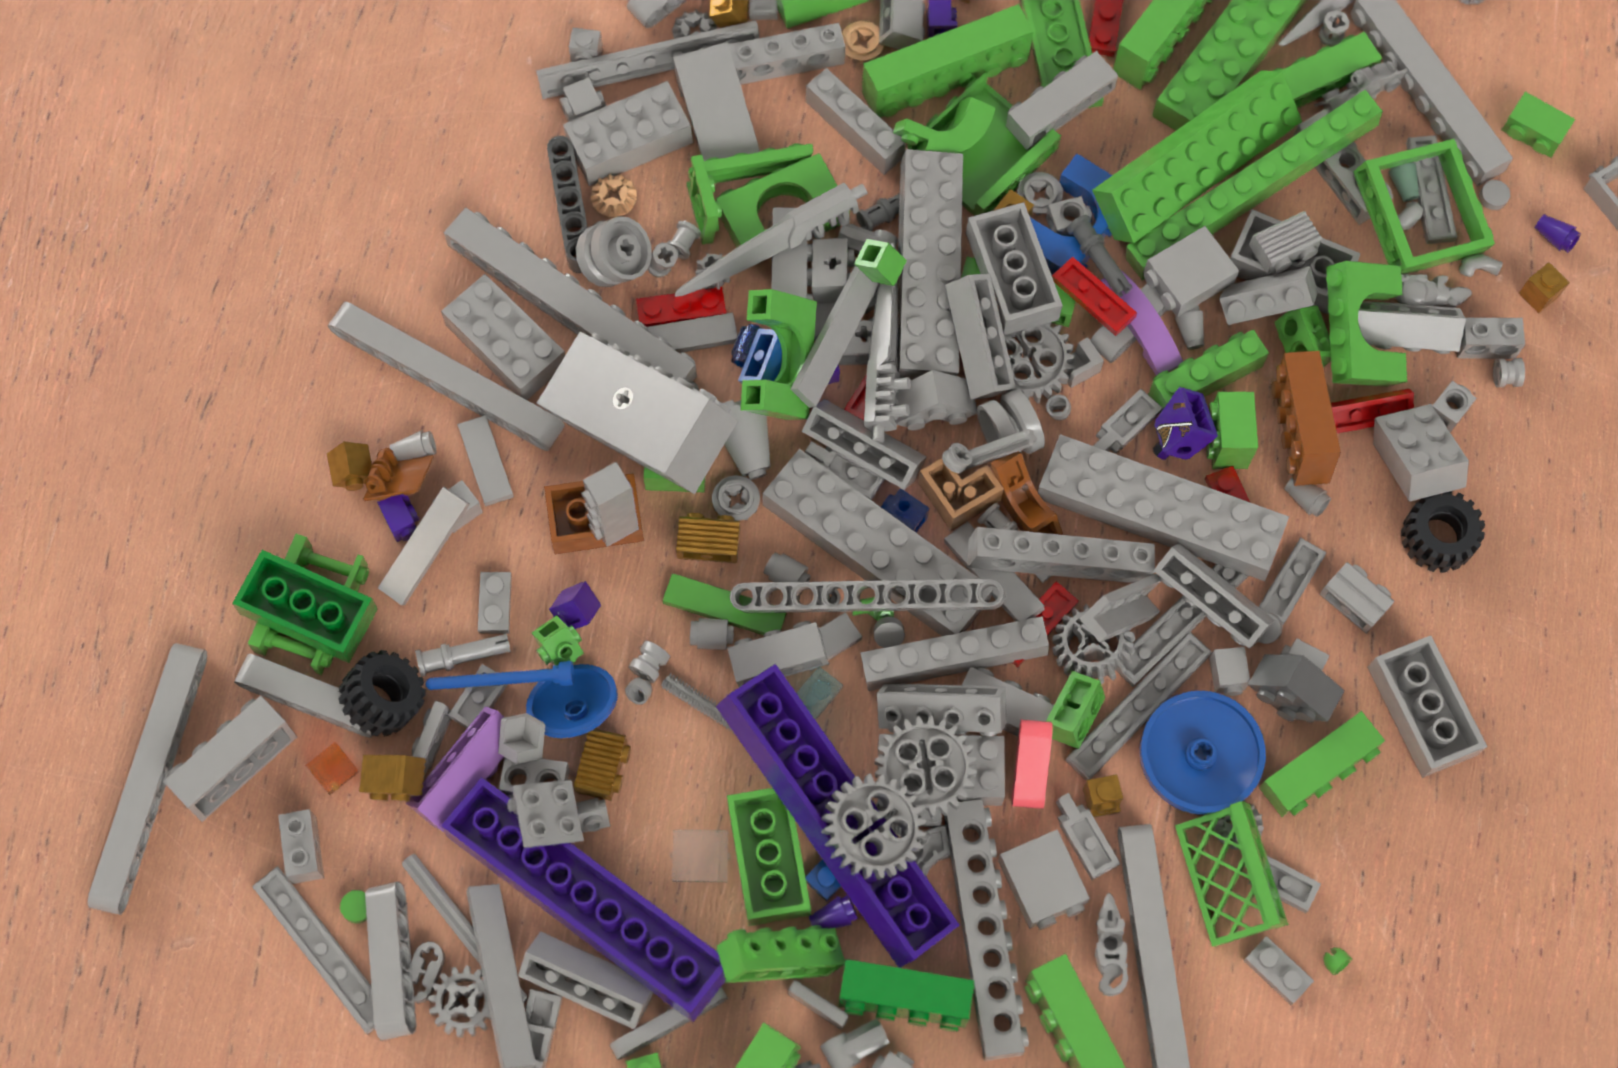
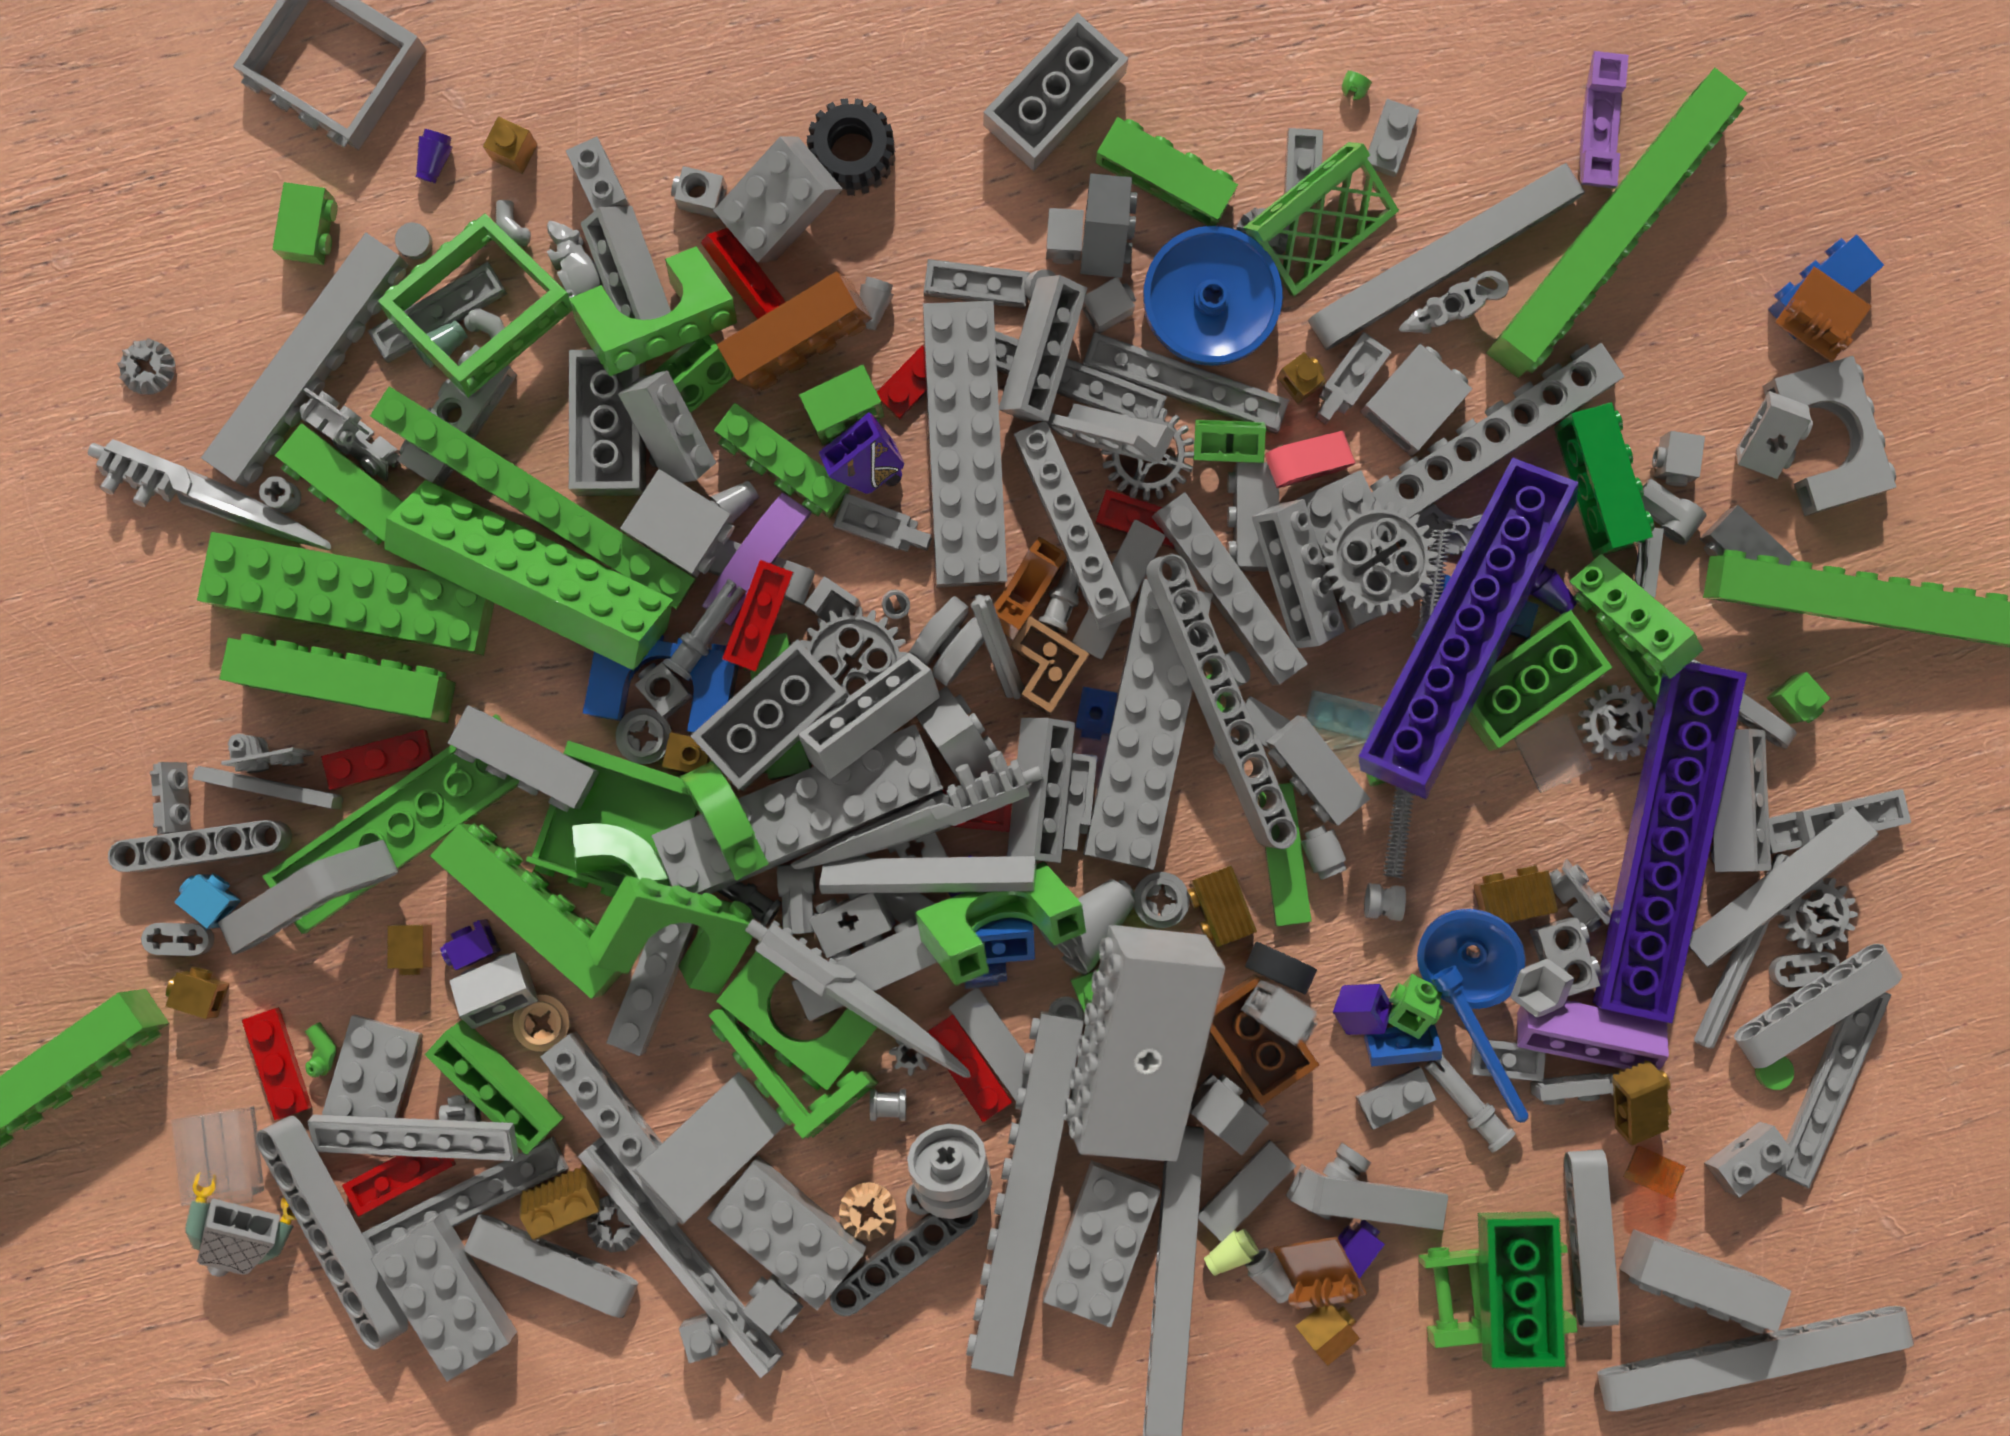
camera: 120 degrees left, 15 degrees up
black tyre [339,650,426,737] -> none
light grey hinge [507,780,584,848] -> none
light grey hinge [625,677,652,705] -> none
light grey bush [647,243,678,277] -> none
light grey brick [764,552,811,582] -> none
light grey gear [822,774,926,880] -> none
bright green brick [854,239,907,286] -> none
light grey bush [942,443,973,473] -> none
light grey brick [1249,211,1322,274] -> none
light grey brick [1320,562,1395,634] -> none
light grey wheel [1493,358,1525,387] -> none
none -> bright green arch [586,875,755,994]
none -> bright green arch [681,761,769,881]
none -> light grey brick [1189,1073,1269,1155]
none -> yellowish green cone [1204,1228,1259,1276]
none -> black tyre [1245,942,1317,995]
none -> light grey wheel [1322,1143,1371,1181]
none -> blue plate [1364,1024,1442,1067]
none -> light grey gear [1578,685,1654,761]

